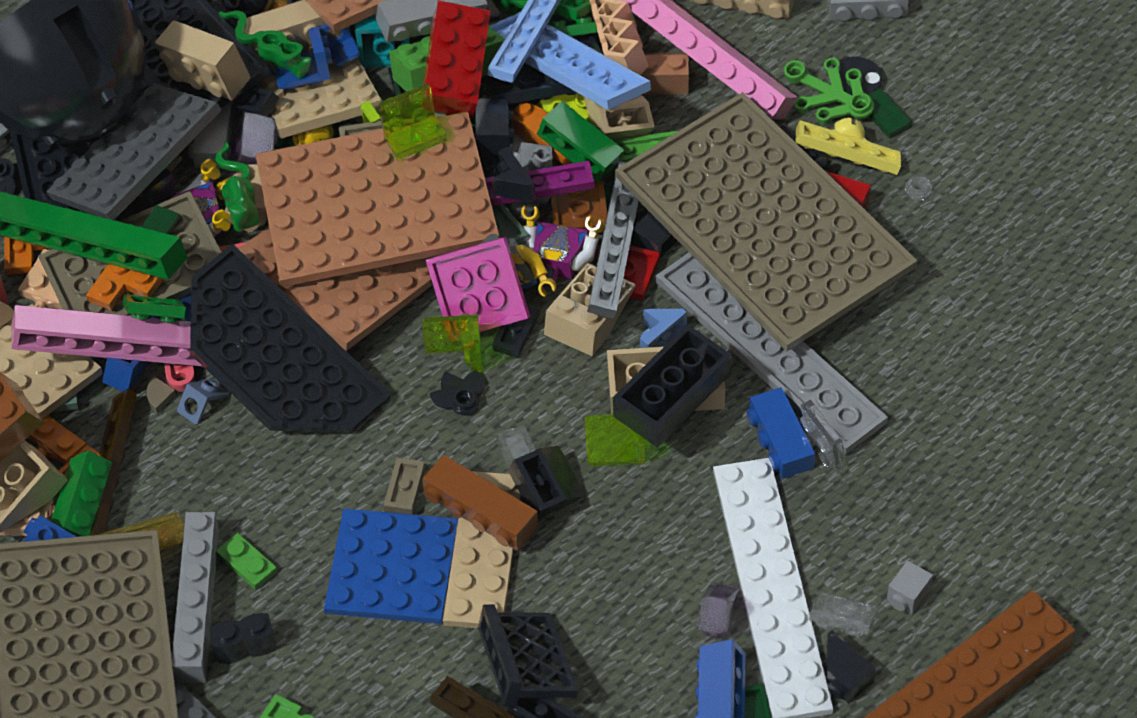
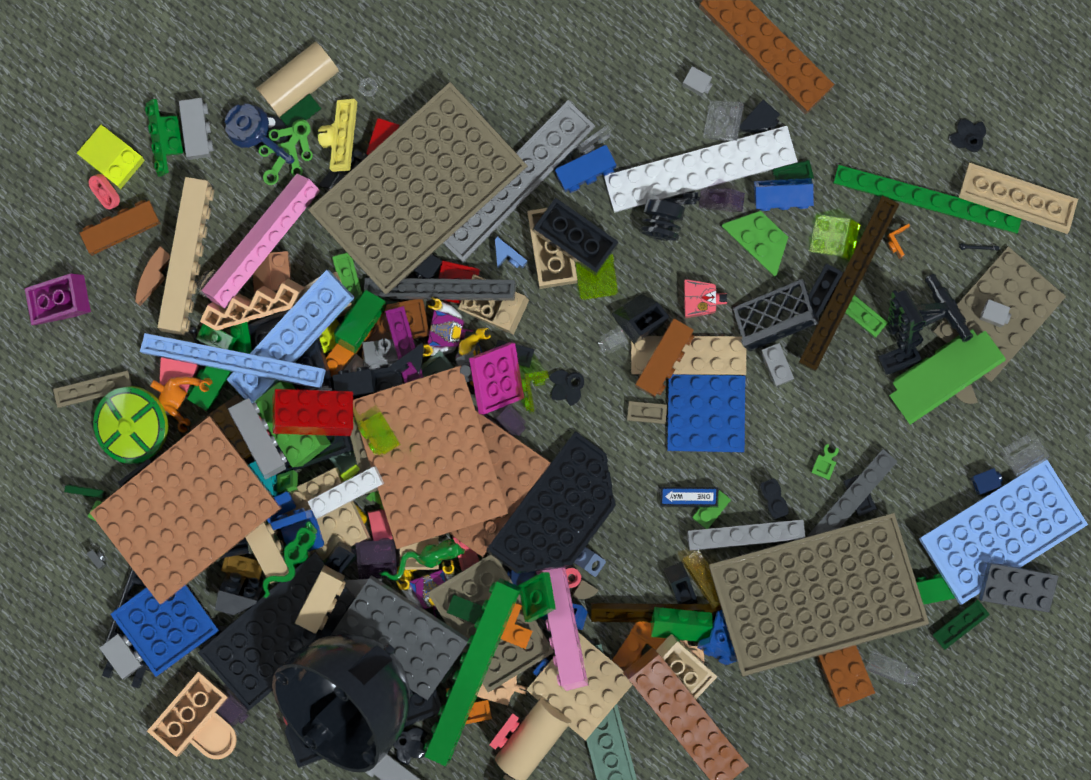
camera: 100 degrees left, 30 degrees up
none -> dark blue piece [225,104,294,164]
none -> tan brick [256,41,339,118]
none -> bright green plate [277,470,298,494]
none -> white plate [308,466,384,519]
none -> clear purple slope [496,404,526,437]
none -> black wheel [640,199,685,241]
none -> tile [660,487,719,508]
none -> black plate [664,192,700,205]
none -> black slope [664,561,698,604]
none -> coral torso [684,280,727,318]
none -> bright green wing [721,211,788,277]
none -> light grey brick [760,343,794,387]

